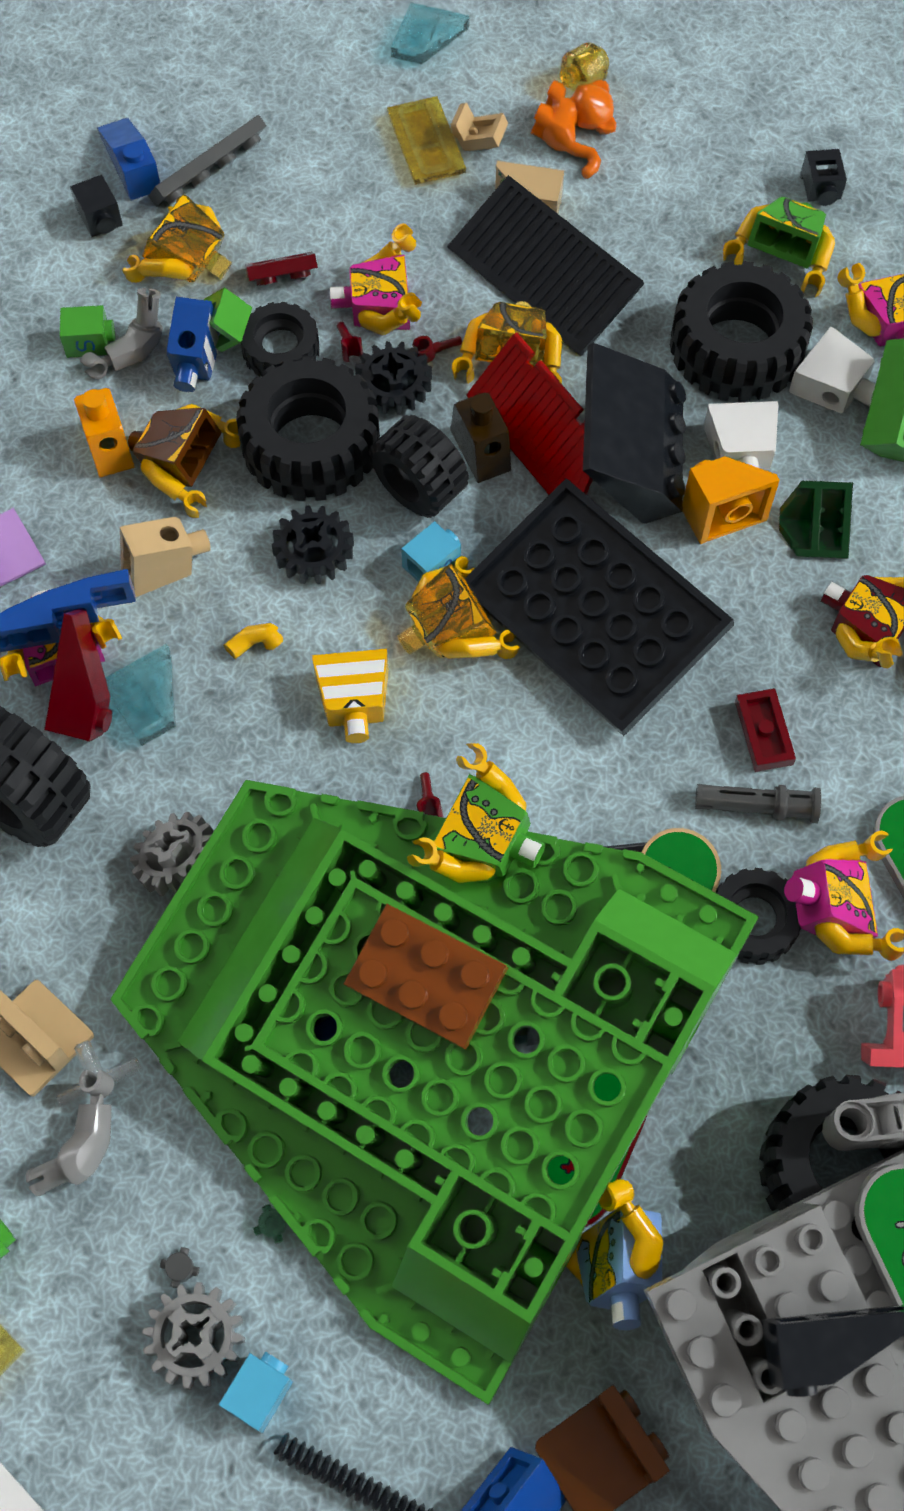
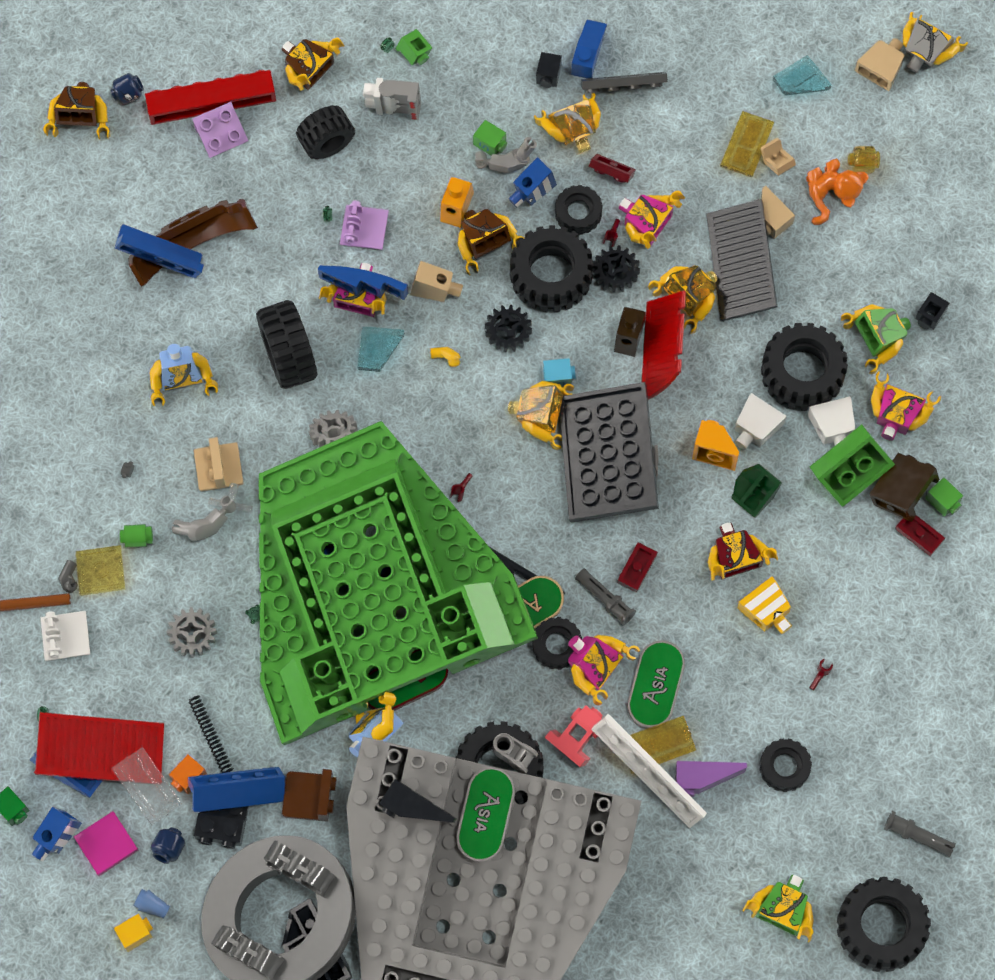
camera: 40 degrees right, 5 degrees up
dark red slope [44,609,112,742] -> none
dark grey piece [160,1247,200,1288] -> none
bright green panel [204,287,252,352] -> none
medium azure brick [219,1352,293,1433] -> none
yellow torso [312,649,389,743] -> none
dark orange plate [344,904,508,1050] -> none
black tyre [369,415,469,518] -> none
torso [407,743,545,883] -> none
dark red hand [412,336,462,363] -> none
black slope [583,343,686,524] -> none

